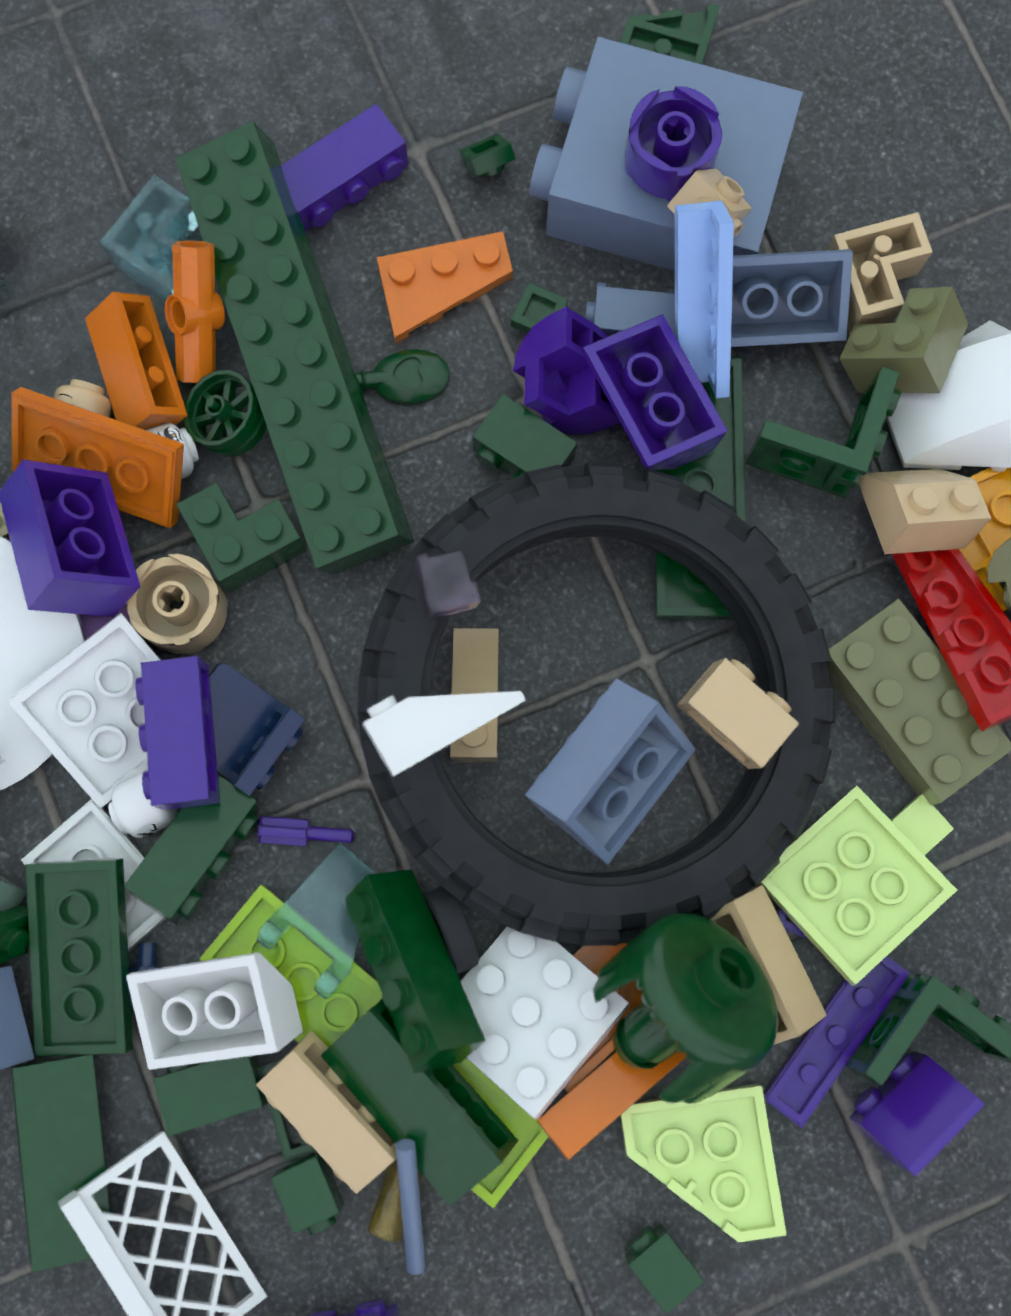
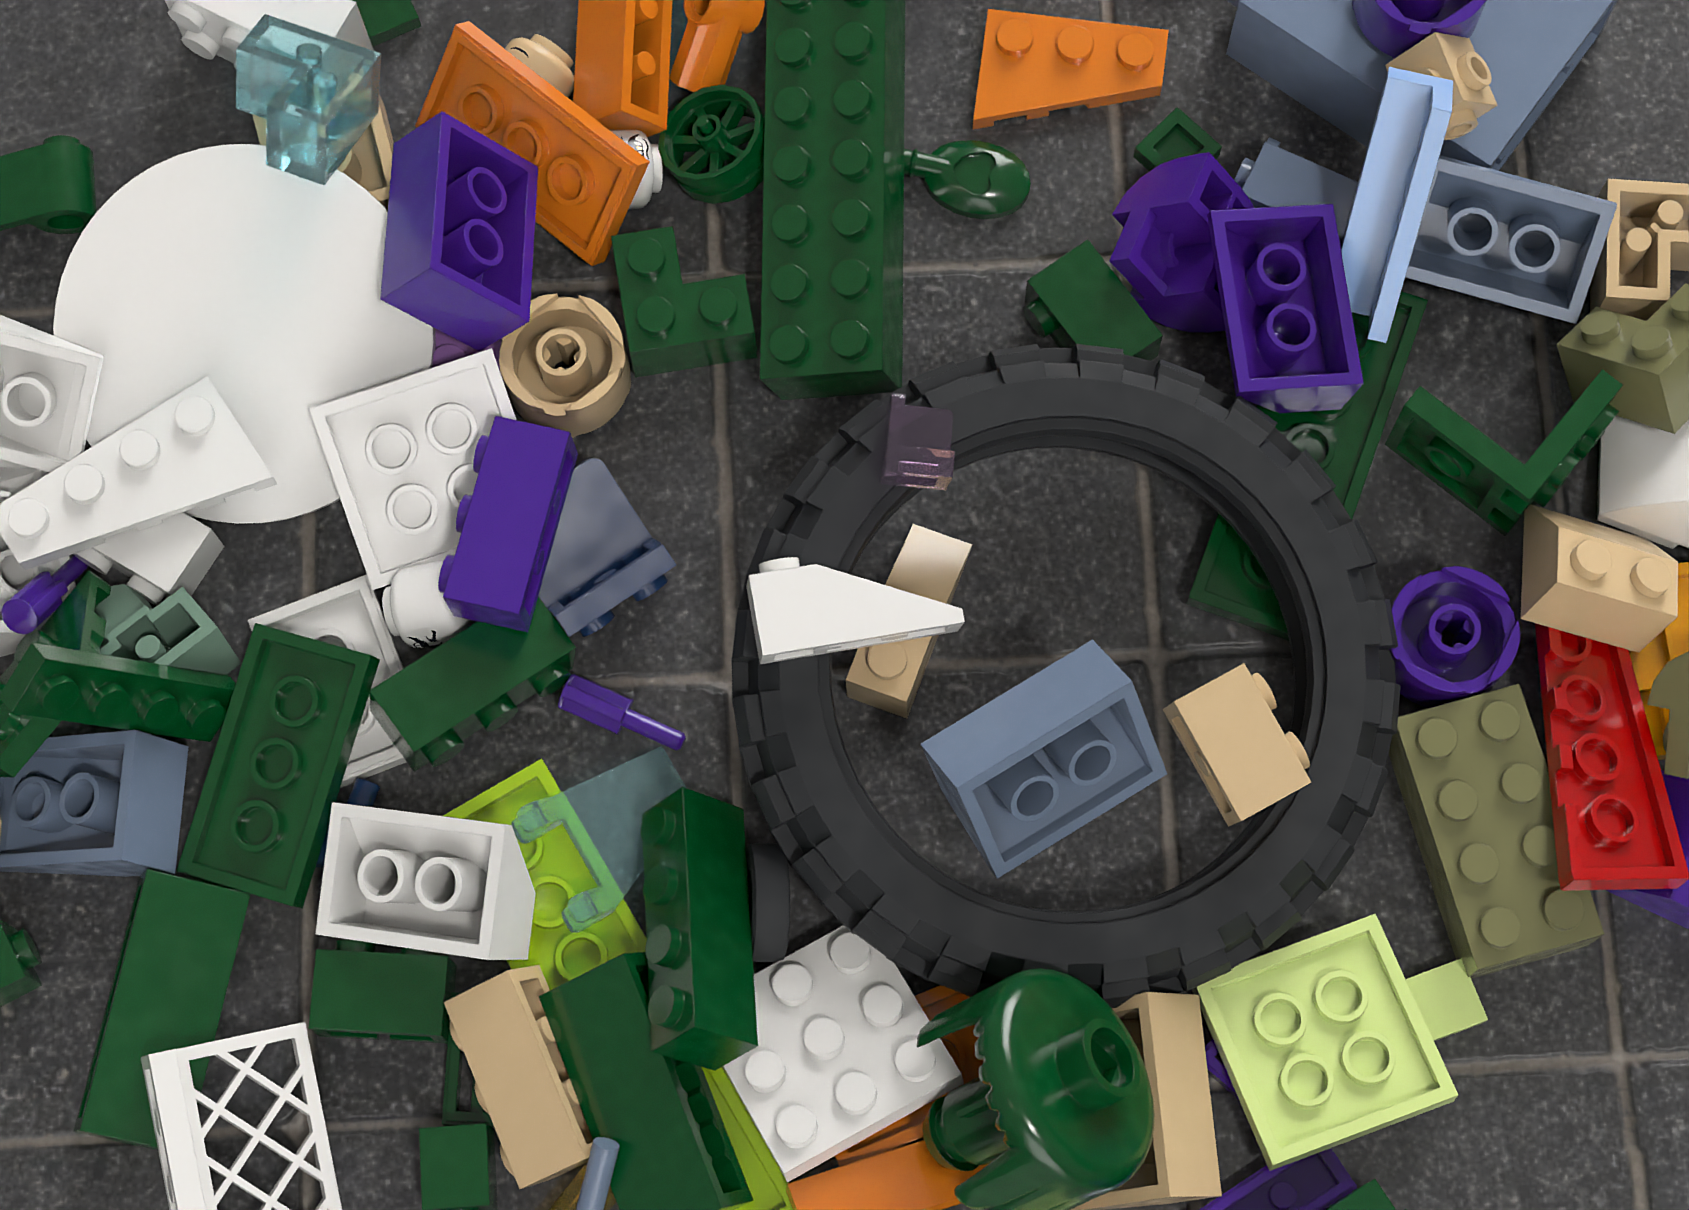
camera: 25 degrees right, 5 degrees down
none -> dark purple brick [1389,566,1521,708]

